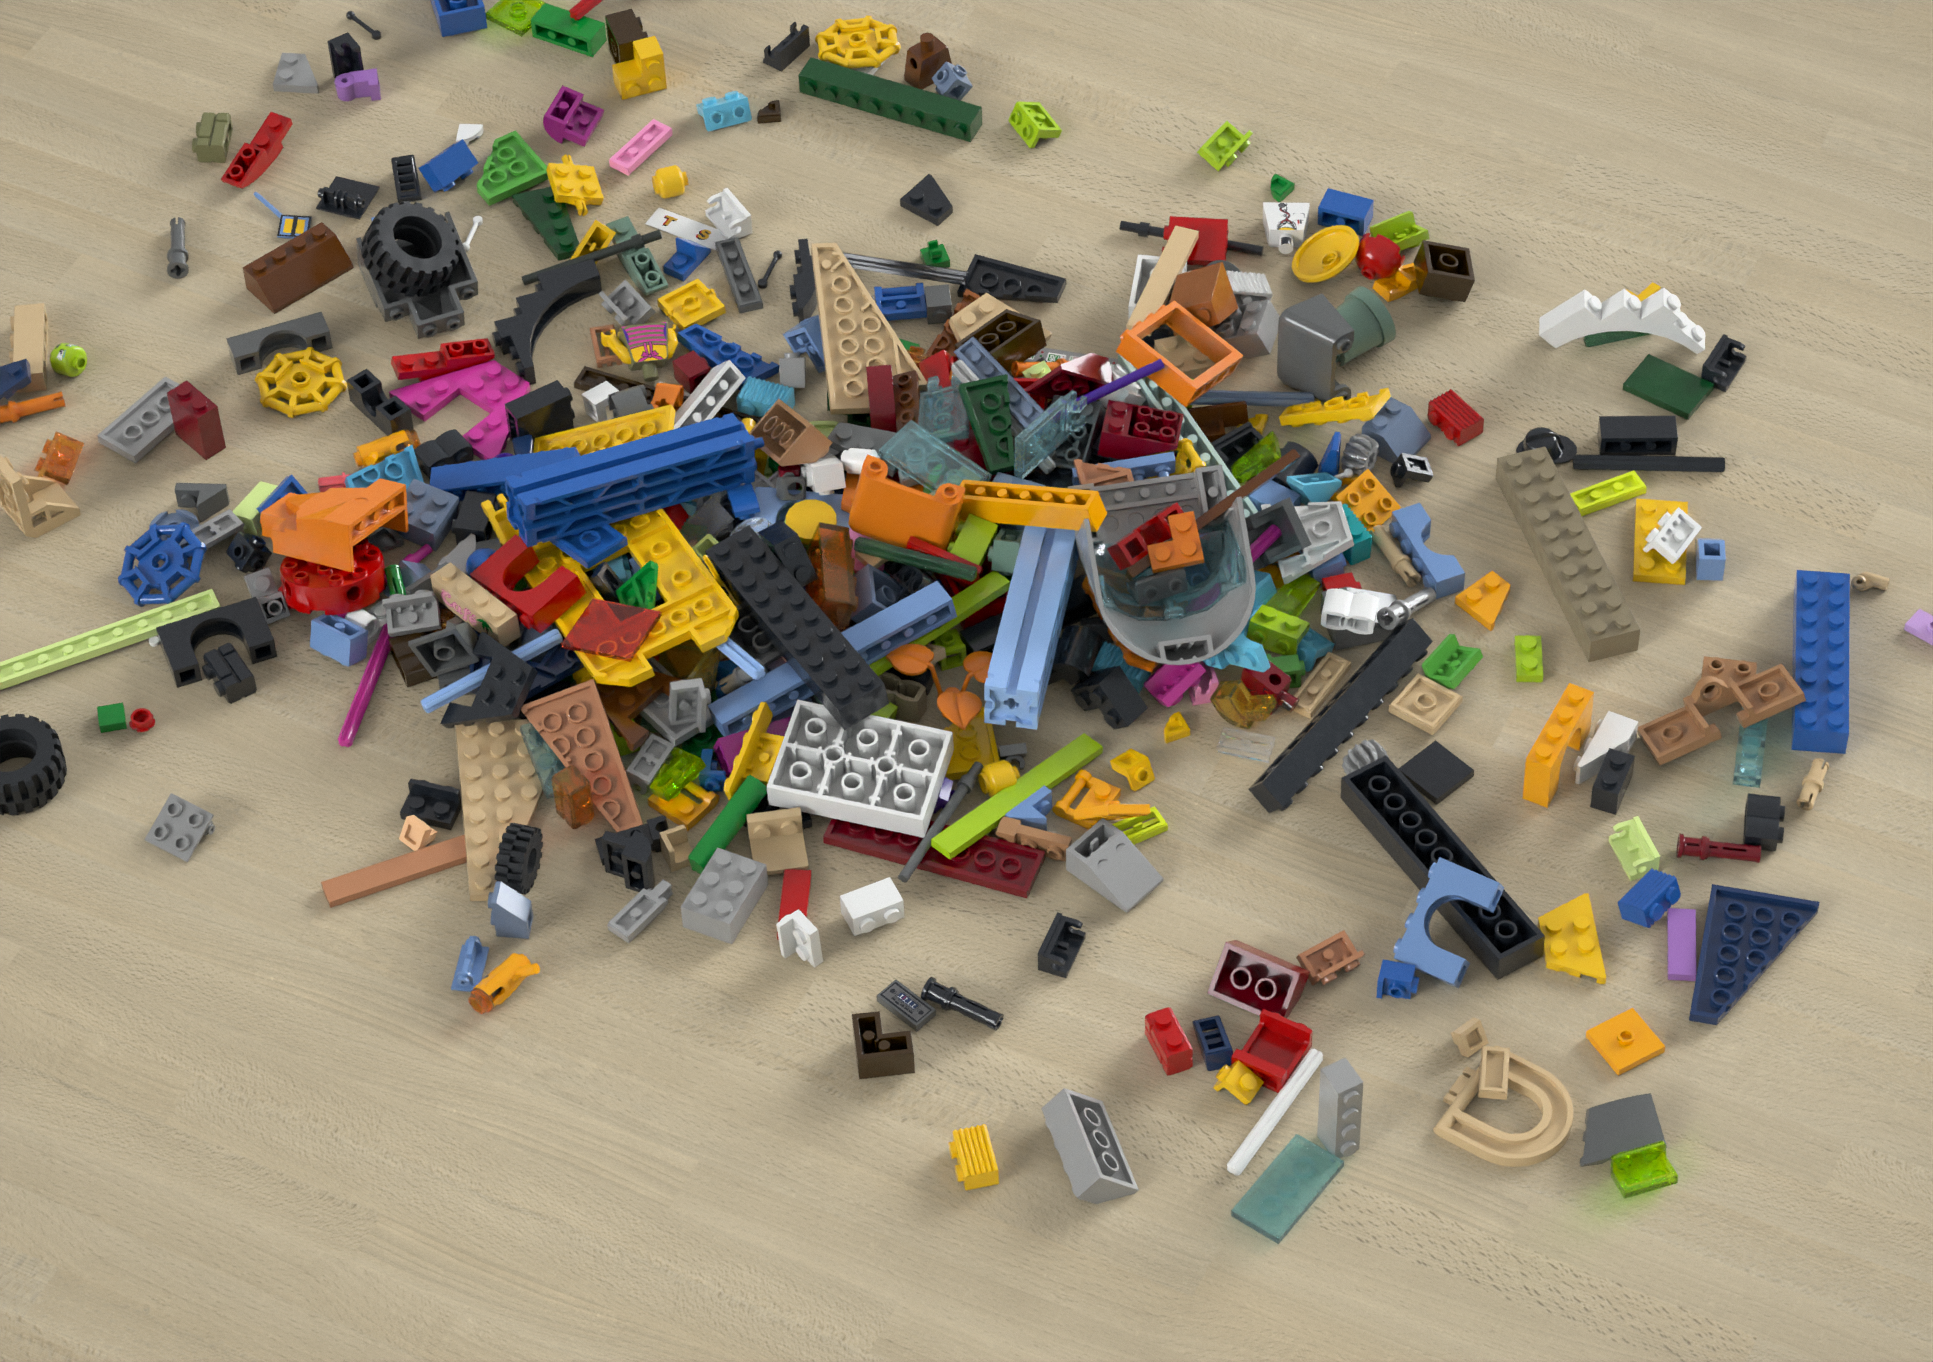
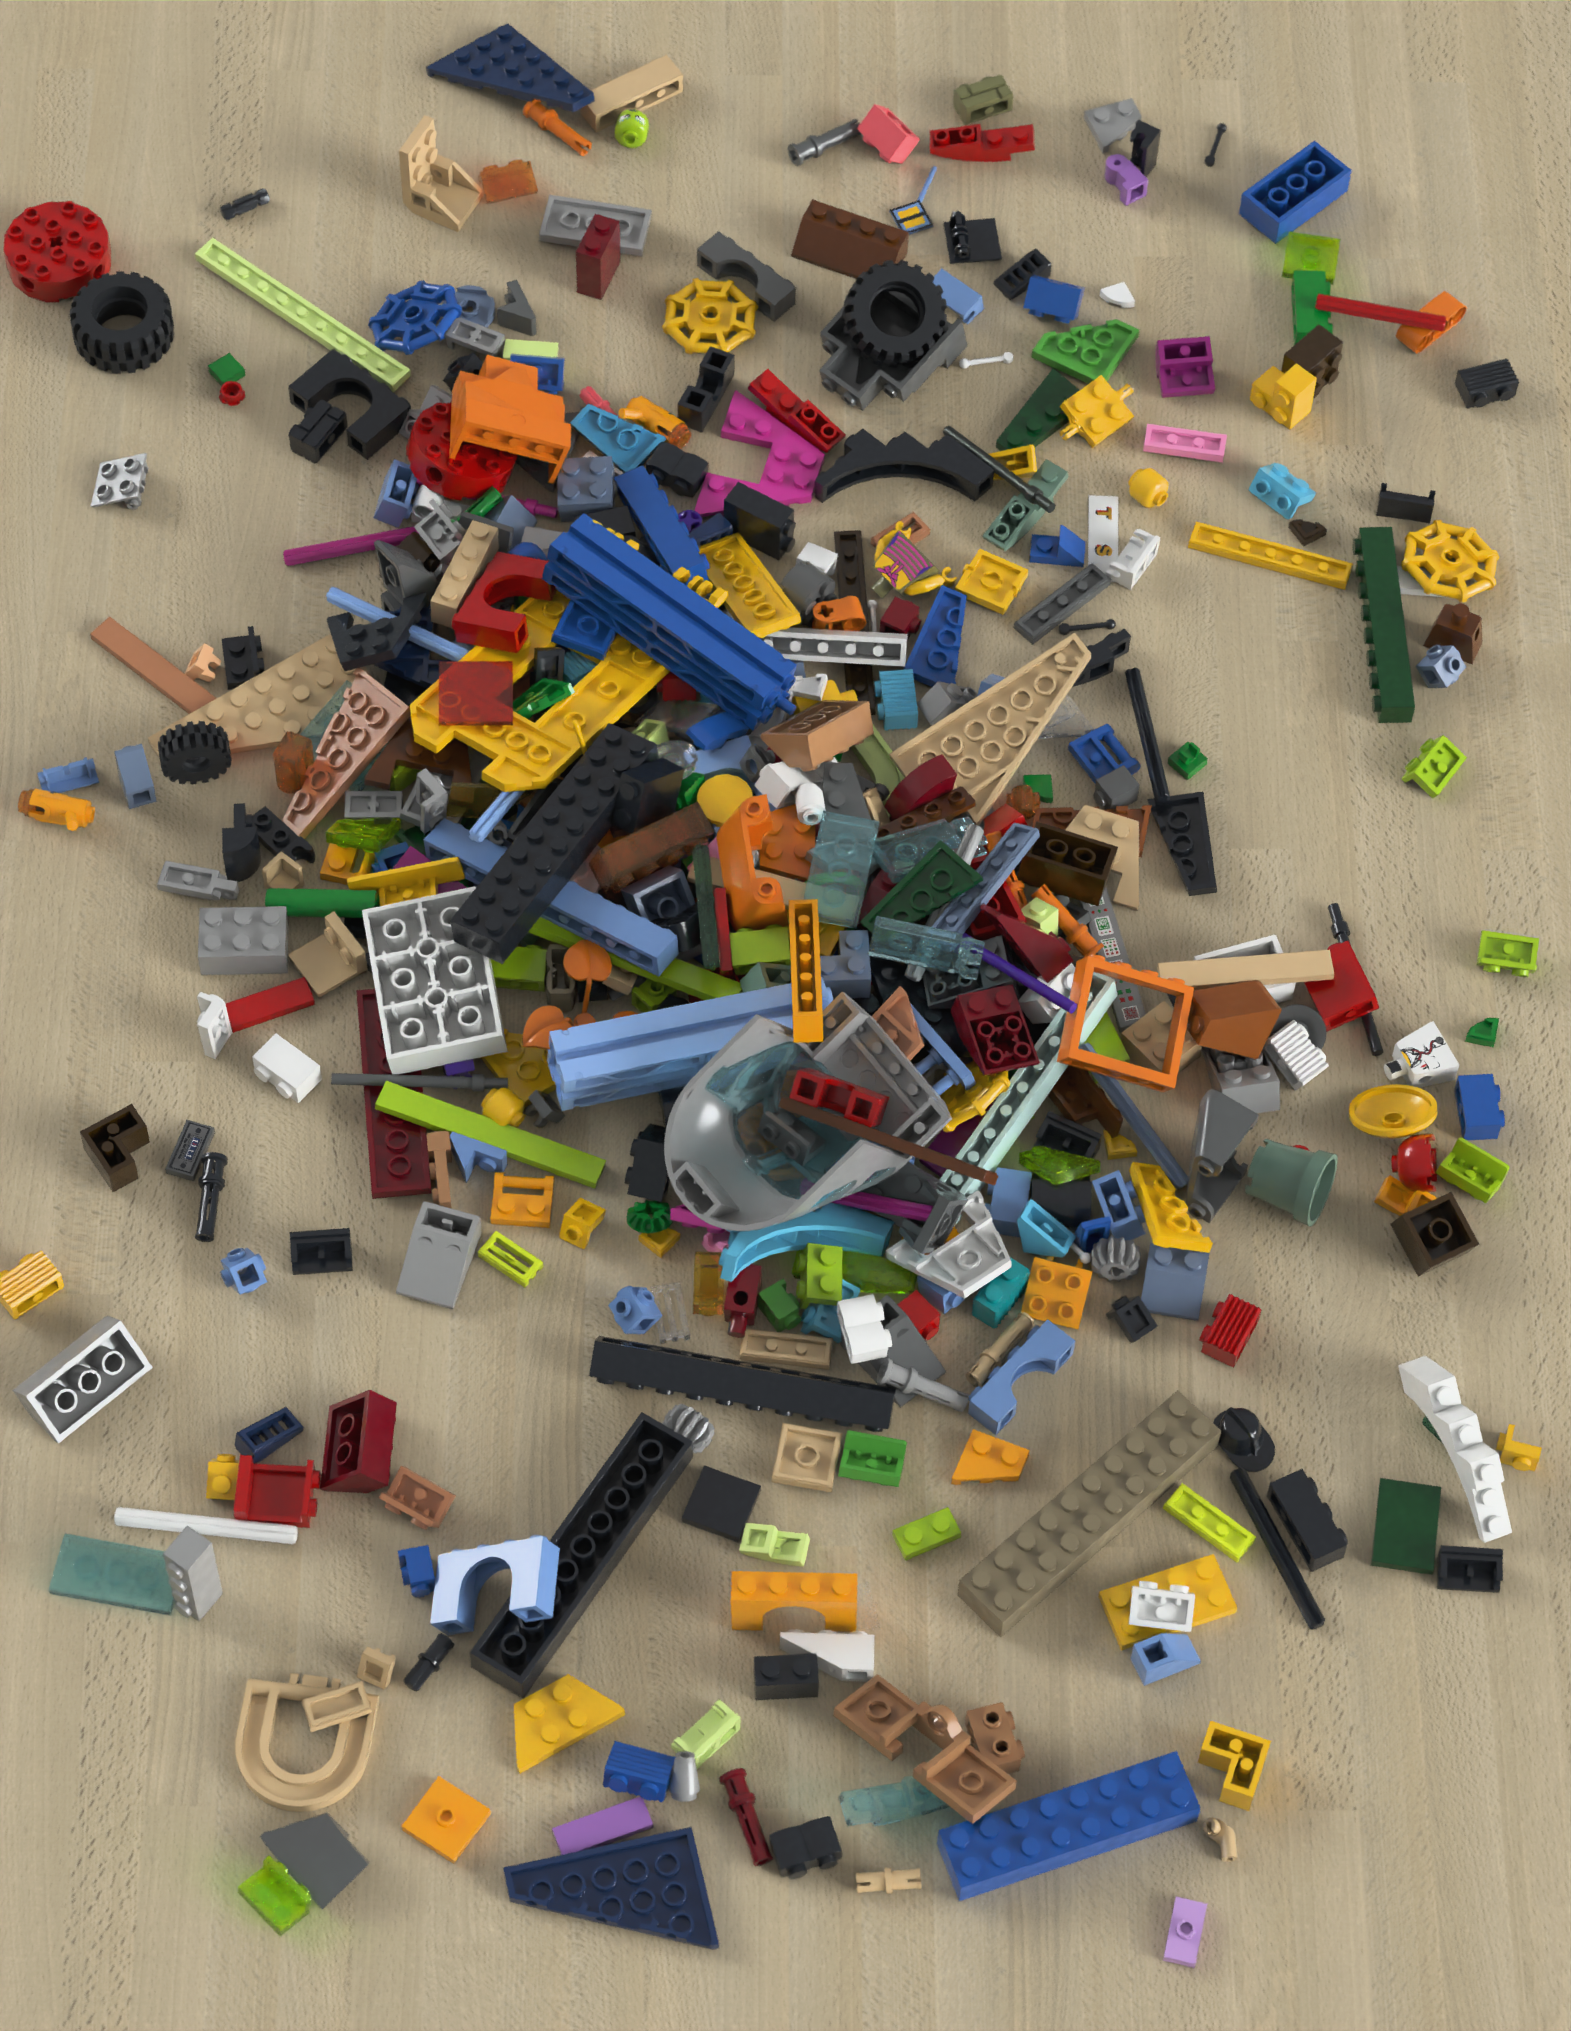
camera: 60 degrees right, 10 degrees up
light grey bracket [599,280,656,326] -> none
black wing [900,174,953,226] -> none
light orange plate [1074,801,1150,820] -> none
red brick [1145,1007,1193,1076] -> none
orange plate [1147,511,1205,573] -> none
none -> medium blue brick [220,1248,267,1295]
none -> black axle [404,1633,455,1691]
none -> medium blue brick [608,1286,663,1334]
none -> green gear [626,1199,674,1233]
none -> light grey cone [668,1751,700,1802]
none -> yellowish green slope [739,1523,810,1567]
none -> coral brick [857,104,920,164]
none -> medium blue brick [1092,1170,1146,1240]
none -> yellow tile [1188,521,1353,590]
none -> yellow brick [1198,1721,1271,1811]

